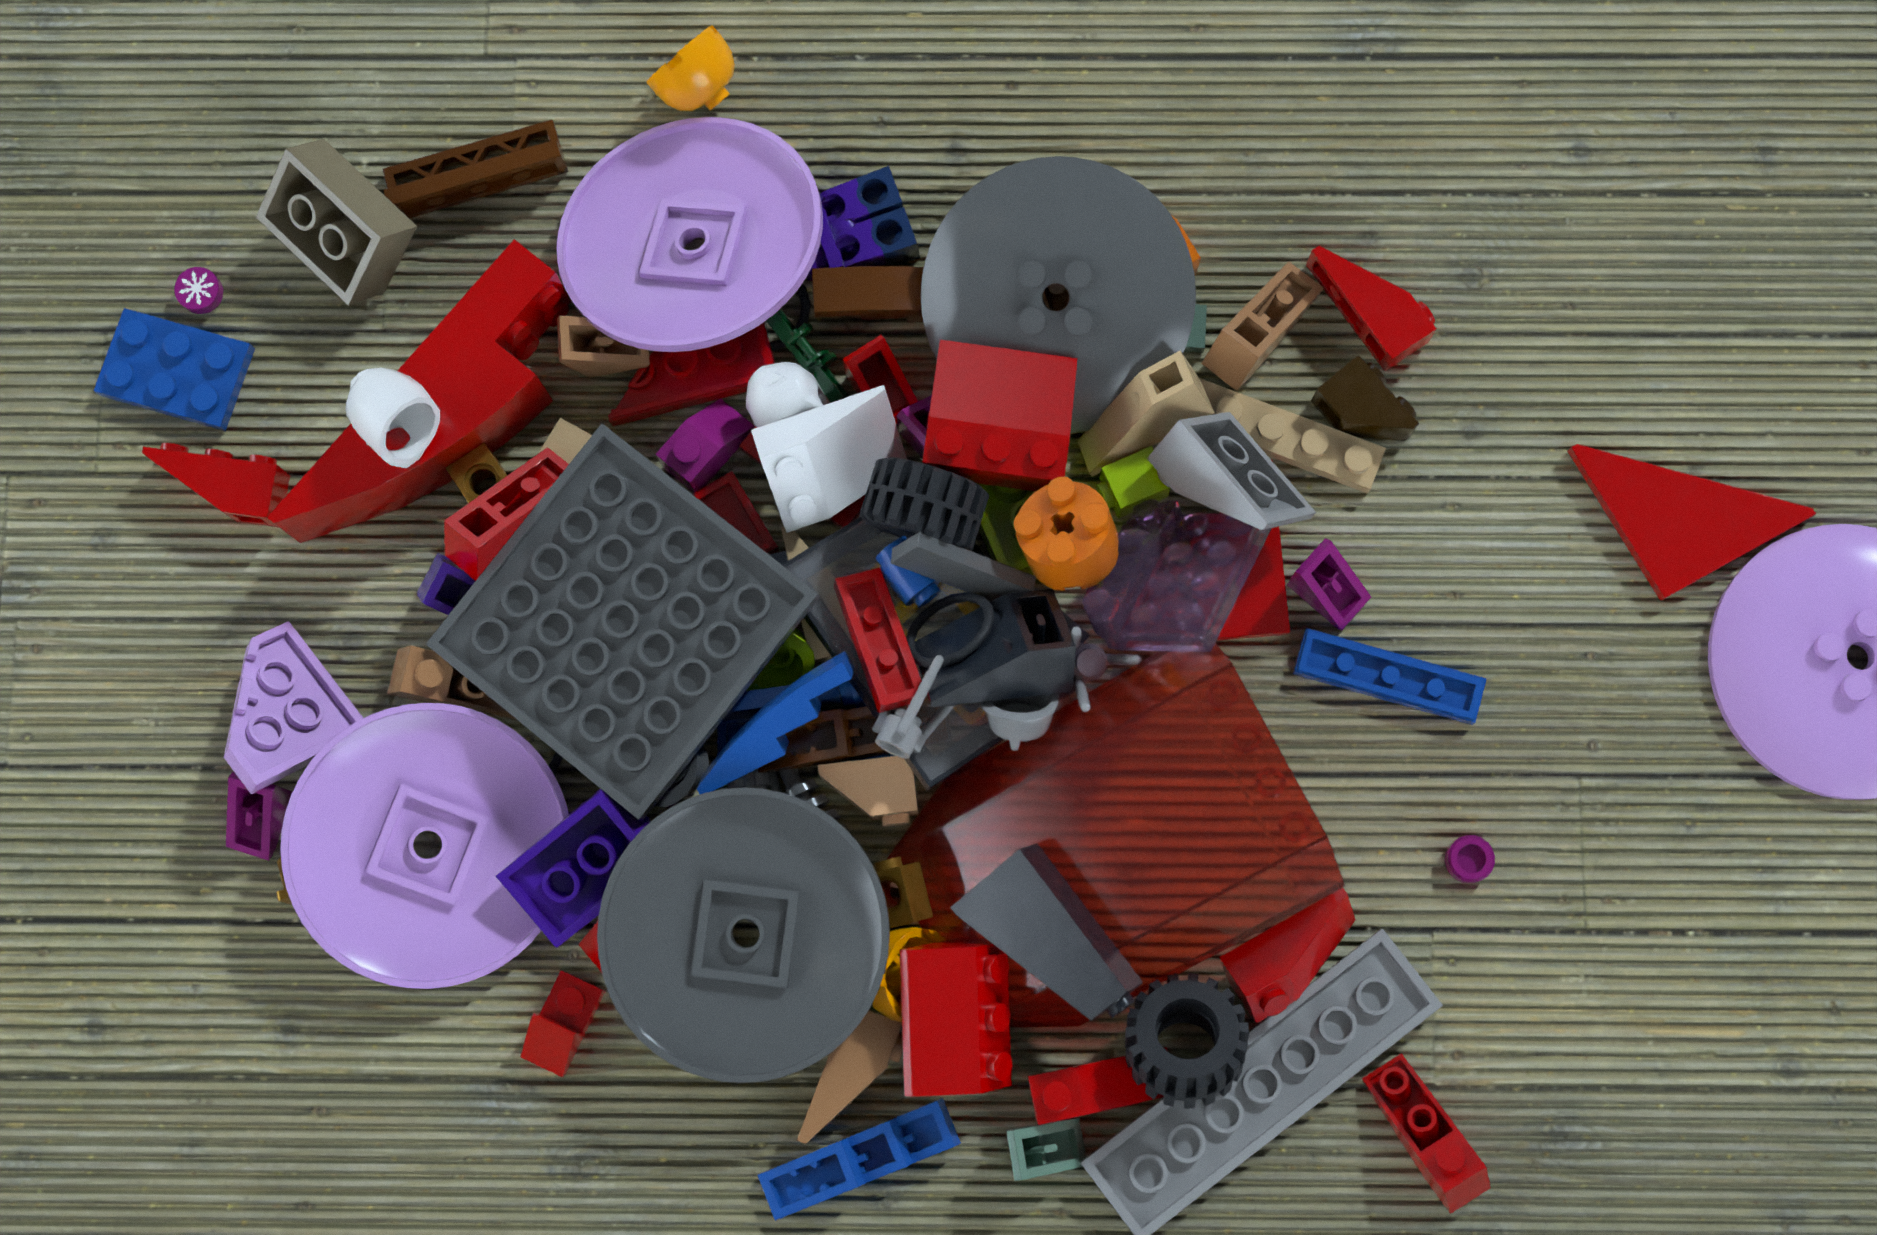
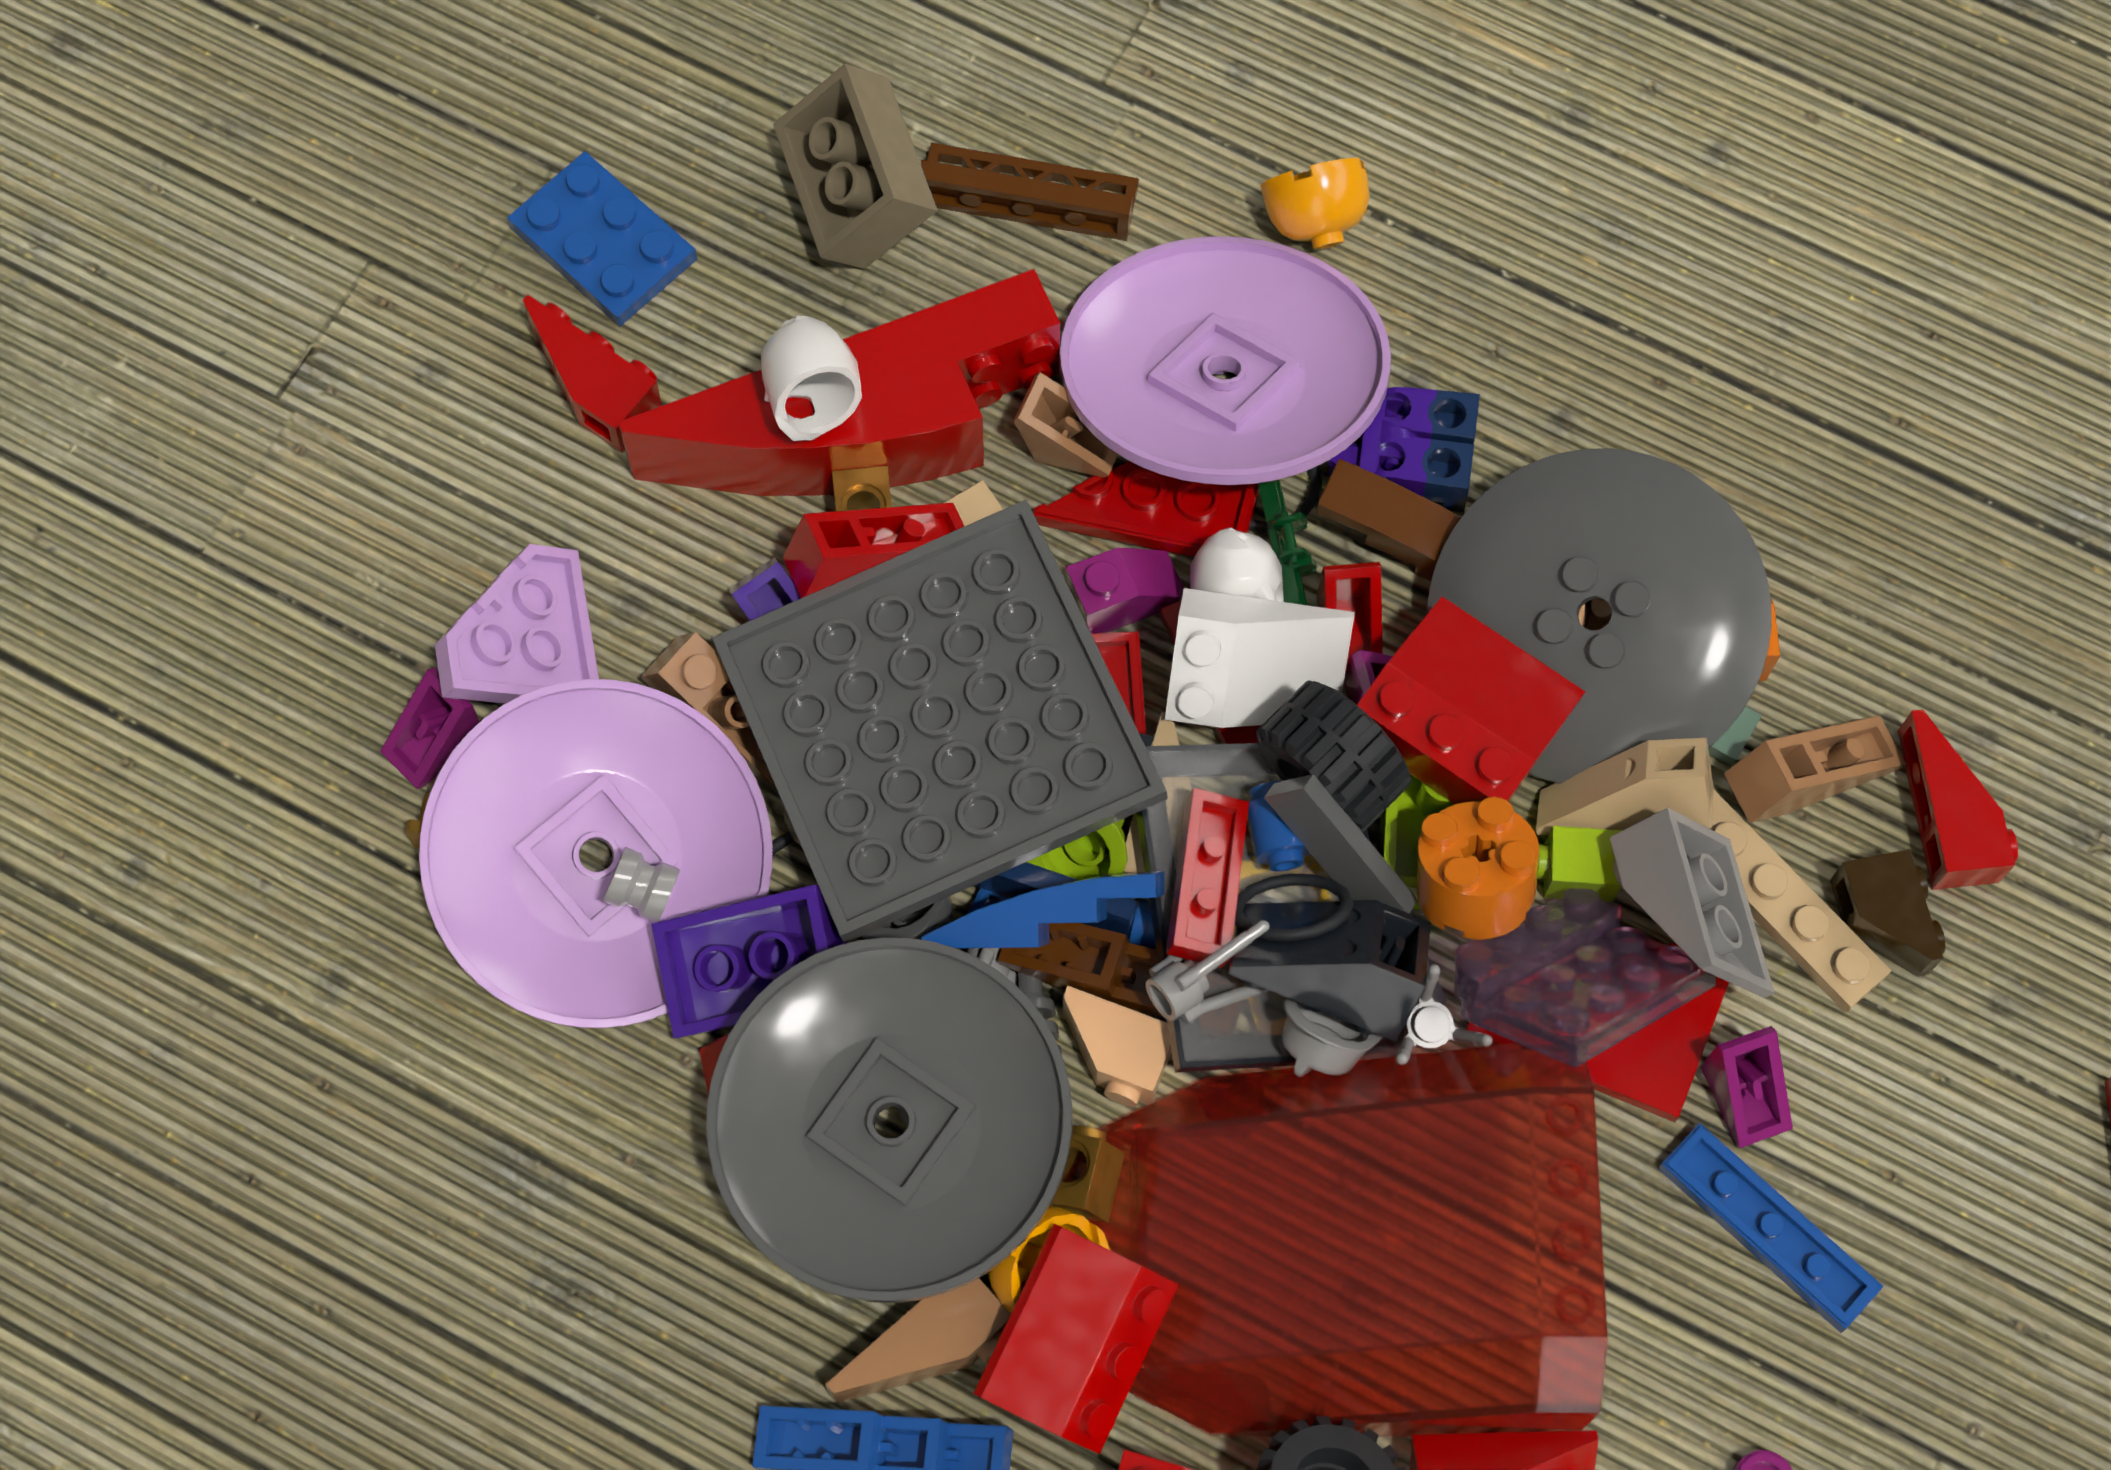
camera: 20 degrees right, 10 degrees down
magenta tile [174,267,223,314] -> none
red slope [520,970,606,1077] -> none
black slope [951,843,1143,1020] -> none
none -> light grey wheel [603,847,680,923]

